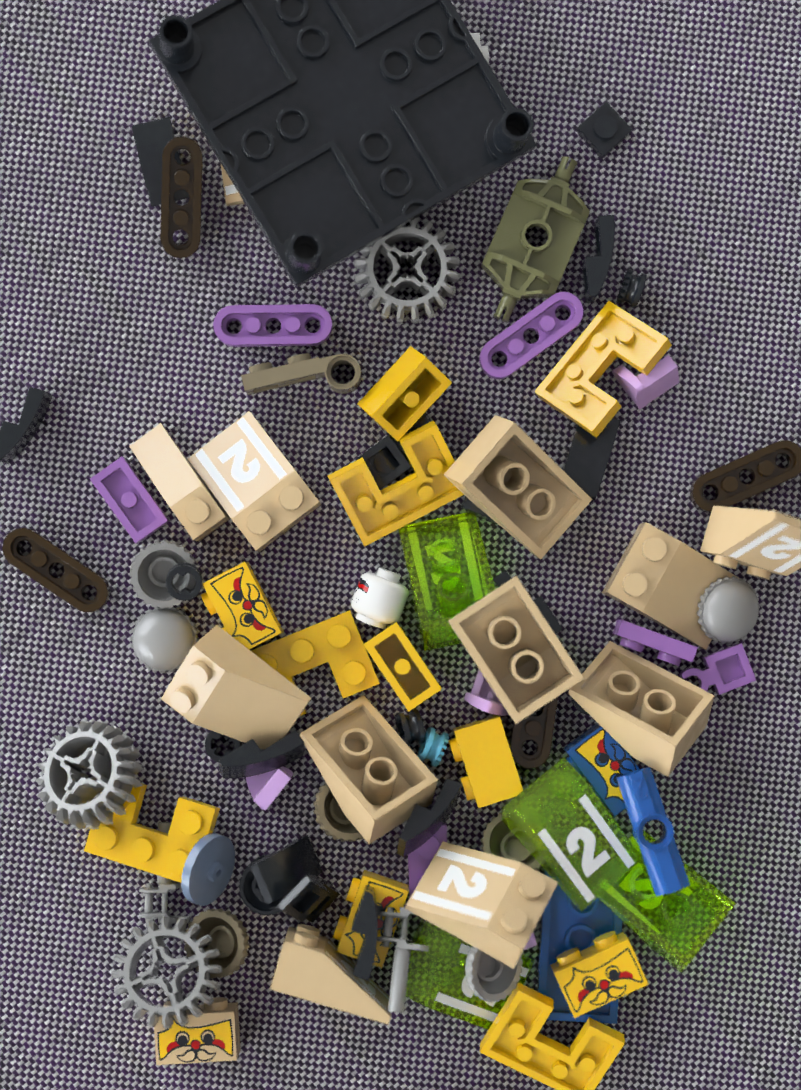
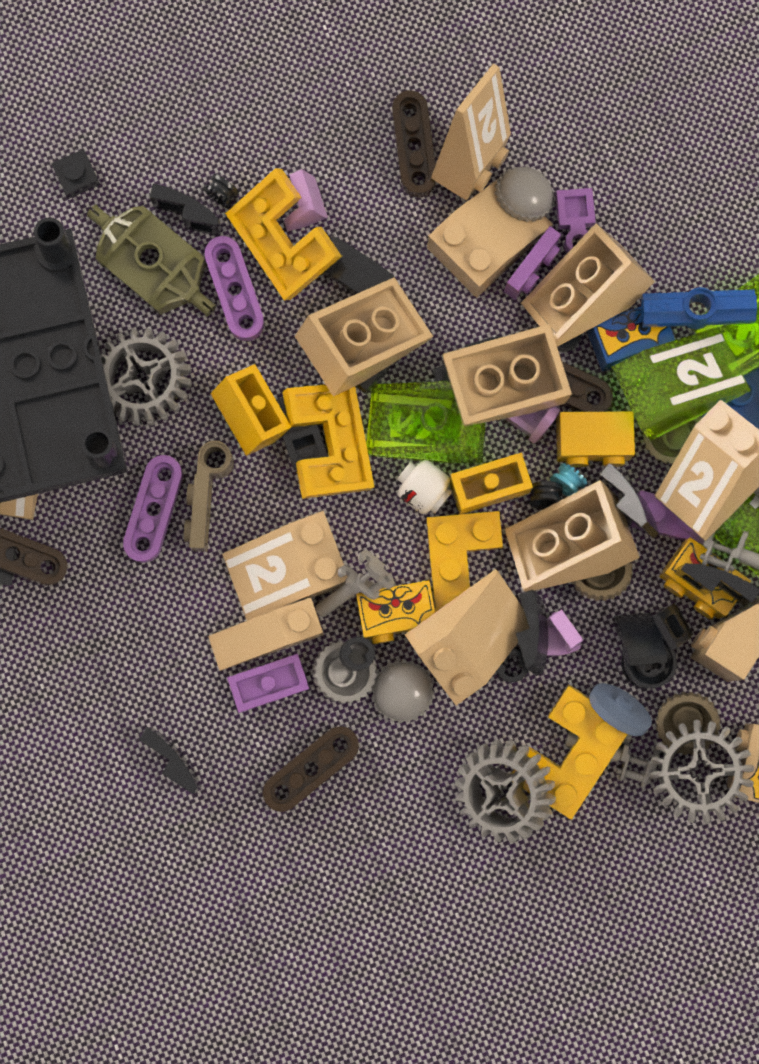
camera: 75 degrees left, 5 degrees down
none -> light grey piece [316,550,394,617]

